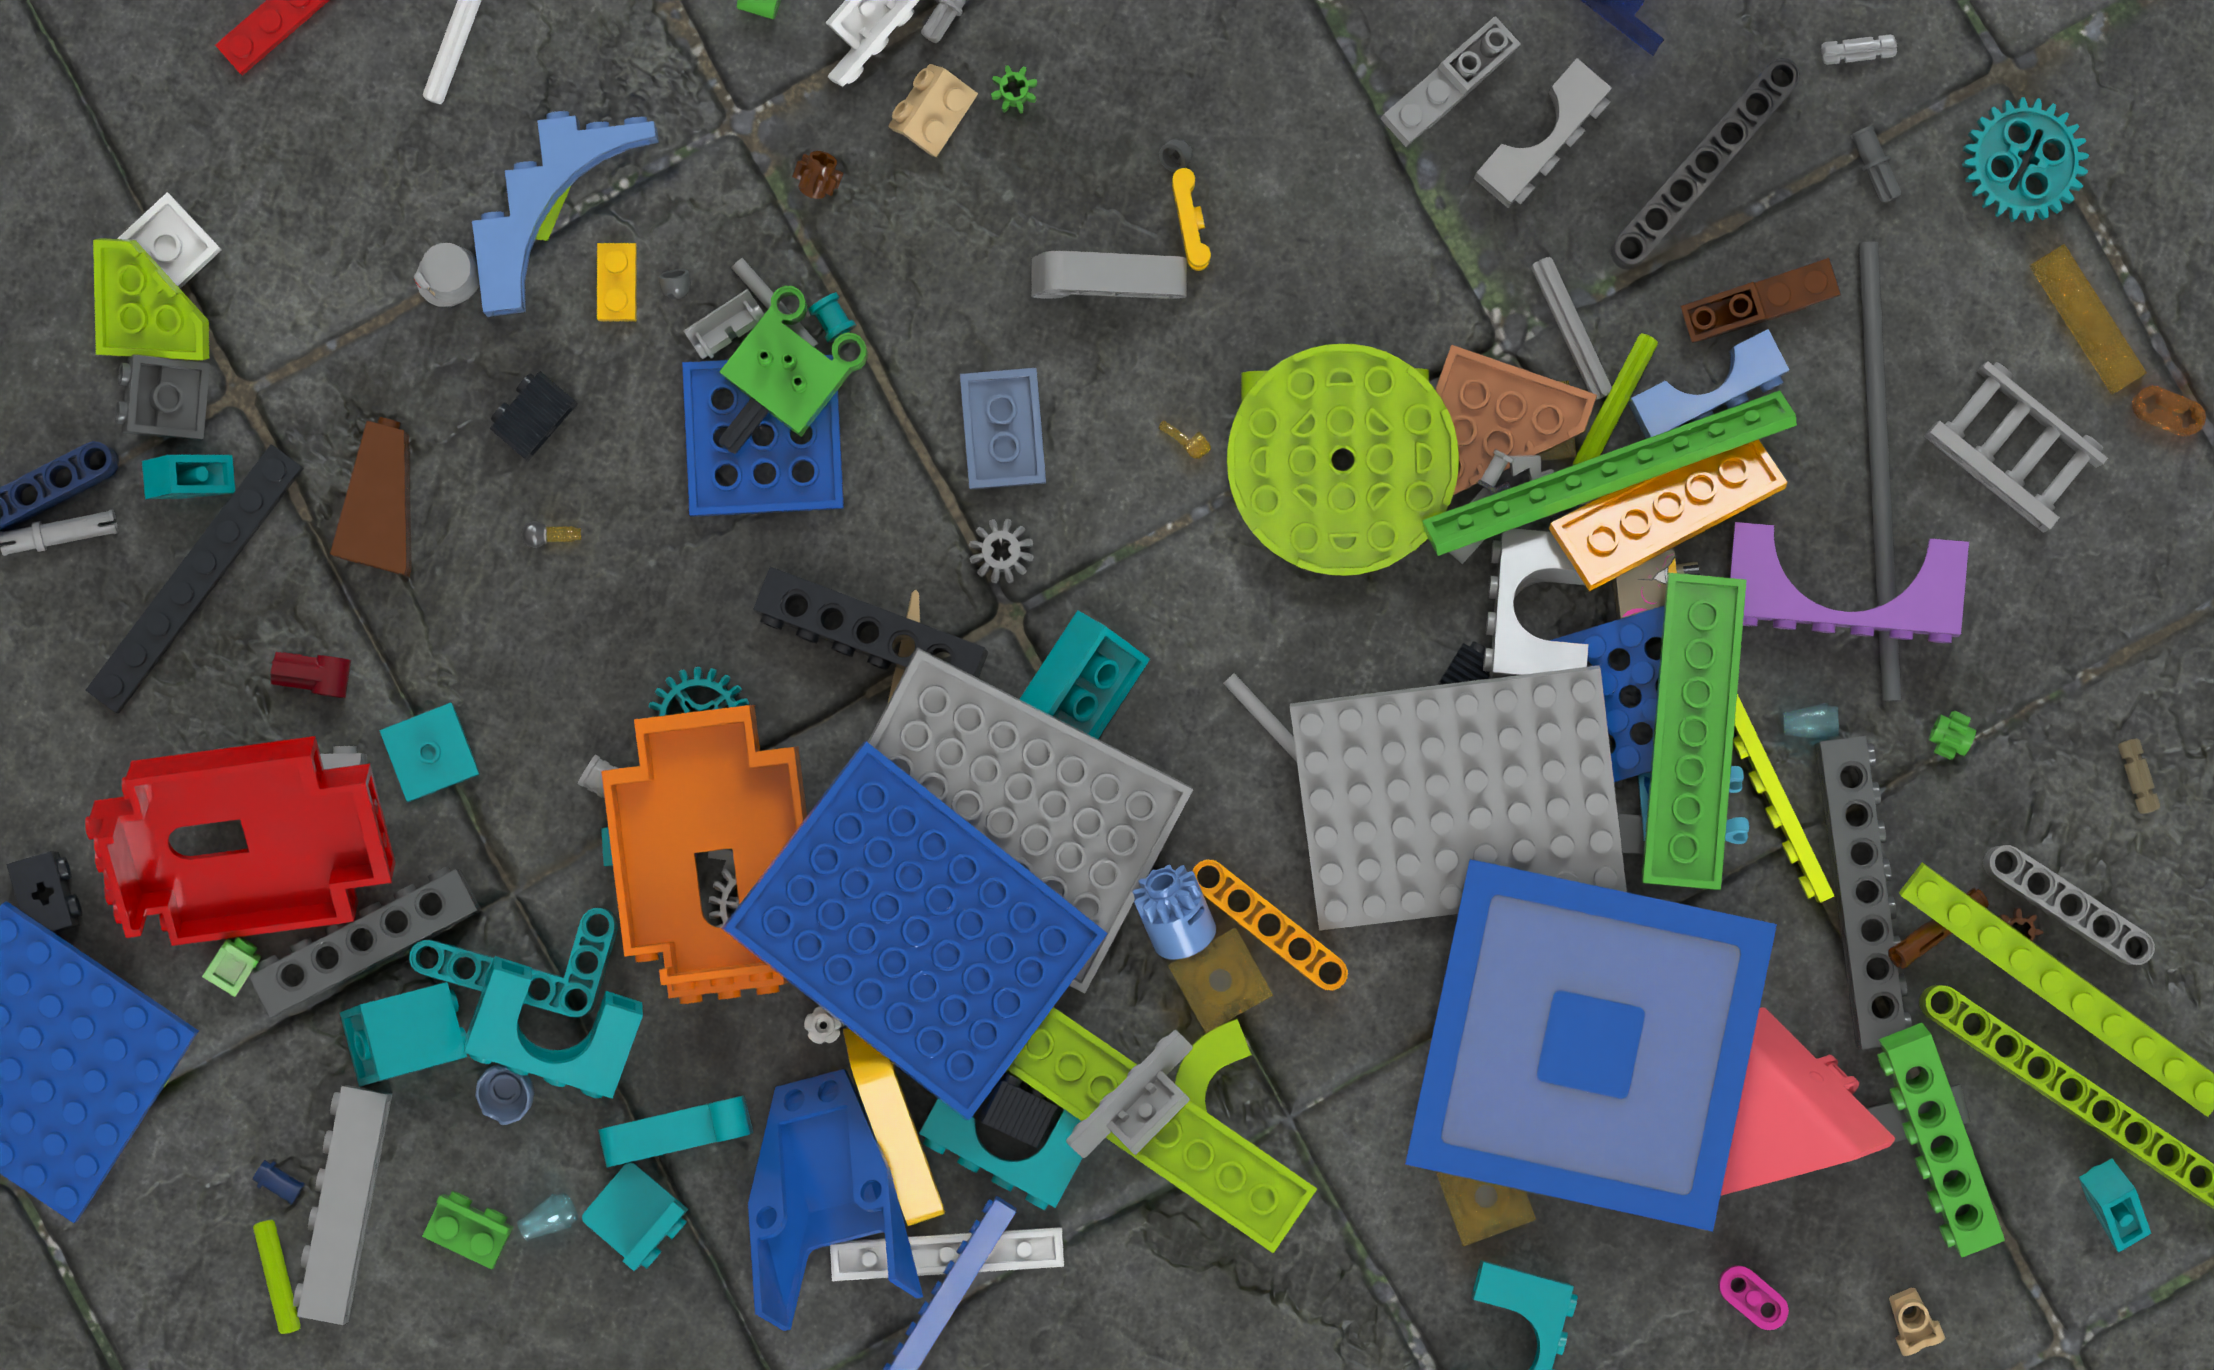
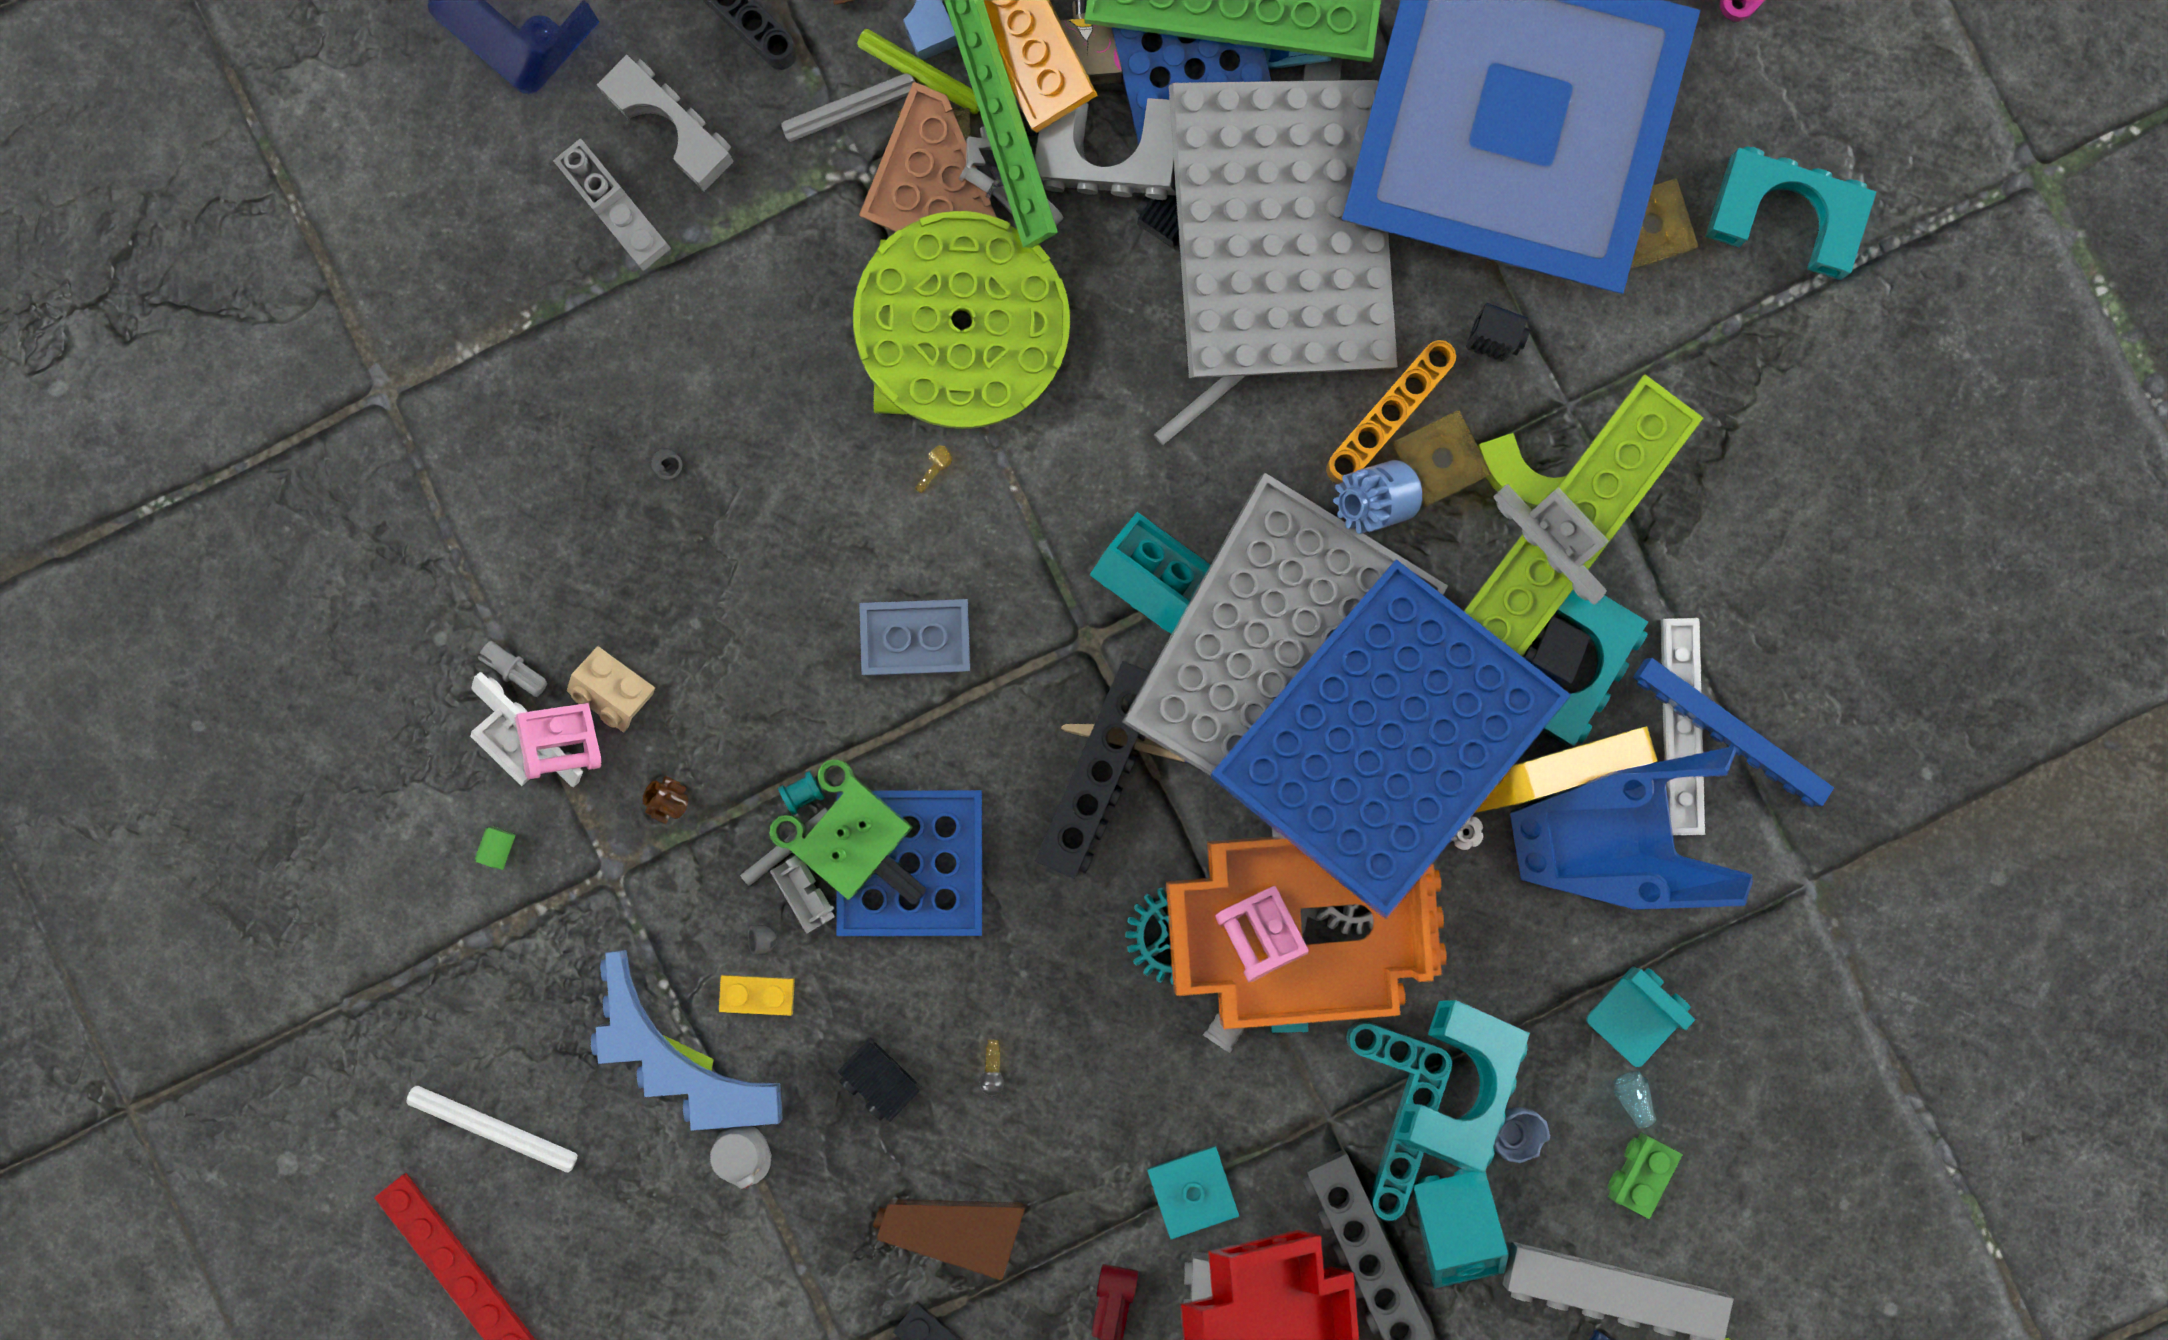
camera: 80 degrees left, 0 degrees up
teal beam [598,1095,753,1167] -> none
light grey gear [969,519,1034,584] -> none
bright green gear [991,65,1037,114] -> none
light grey beam [1031,251,1187,299] -> none
yellow plate [1172,168,1211,271] -> none
none -> bright pink plate [515,703,601,780]
none -> bright pink plate [1215,886,1309,982]
none -> black brick [1466,303,1531,362]

